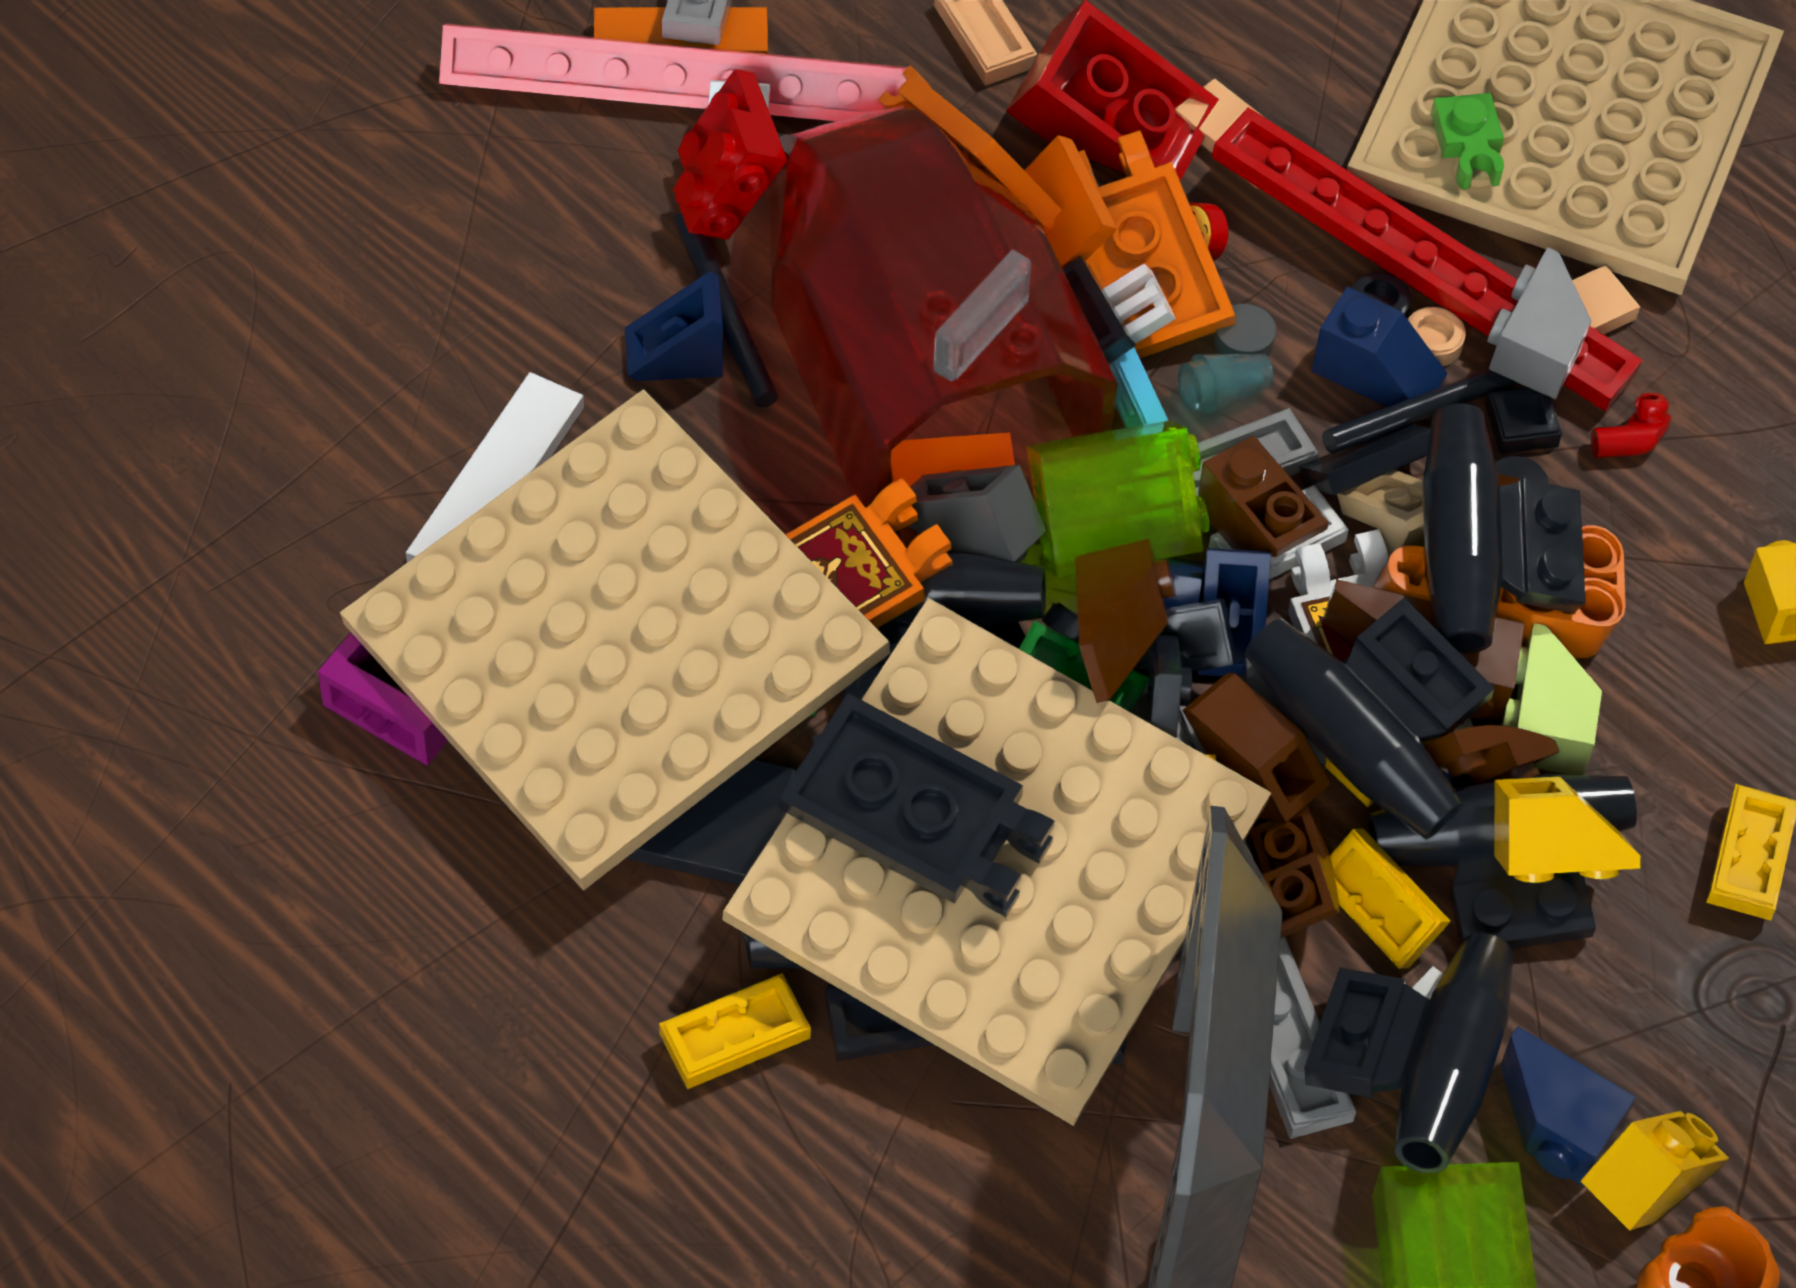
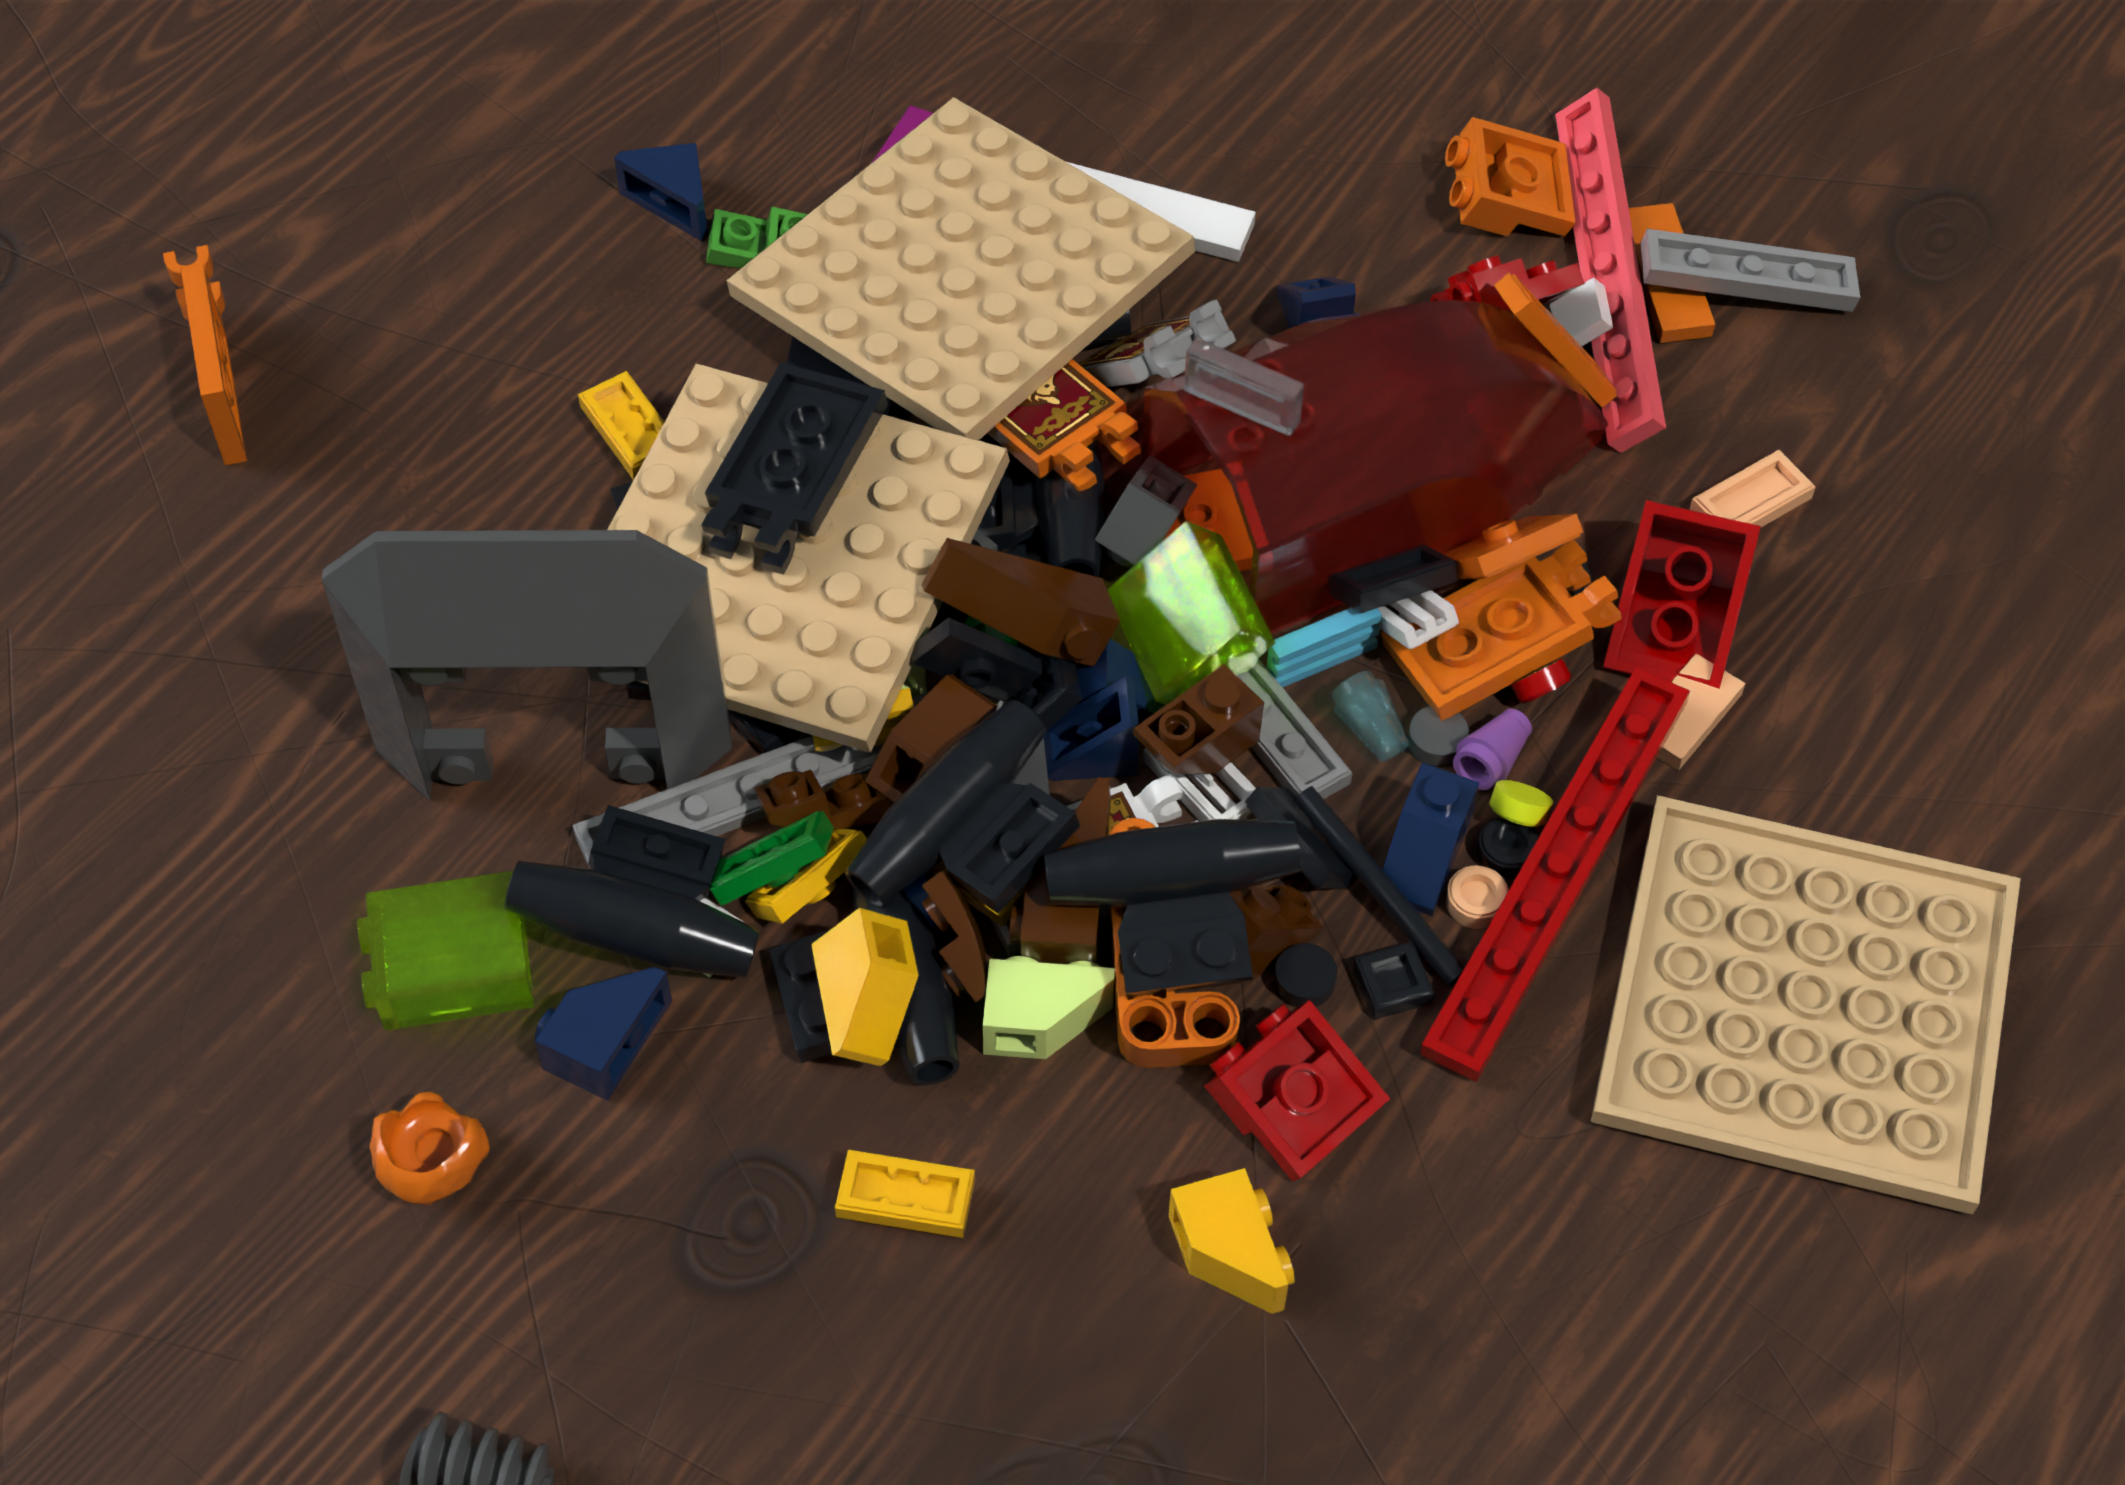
camera: 85 degrees right, 0 degrees up
orange tile [878,65,1062,227] -> none
bright green plate [1431,93,1504,190] -> none
light grey slope [1487,247,1591,400] -> none
light nougat tile [1572,265,1640,334] -> none
yellow slope [1581,1111,1729,1230] -> none
red arm [1591,393,1671,458] -> none
none -> dark blue slope [614,143,708,241]
none -> bright green slope [706,207,808,268]
none -> green plate [710,811,834,906]
none -> light grey tile [1078,299,1236,387]
none -> red plate [1204,1000,1390,1182]
none -> orange plate [1445,117,1576,237]
none -> medium lavender cone [1453,709,1532,790]
none -> neon yellow tile [1489,780,1553,827]
none -> orange tile [1494,273,1618,408]

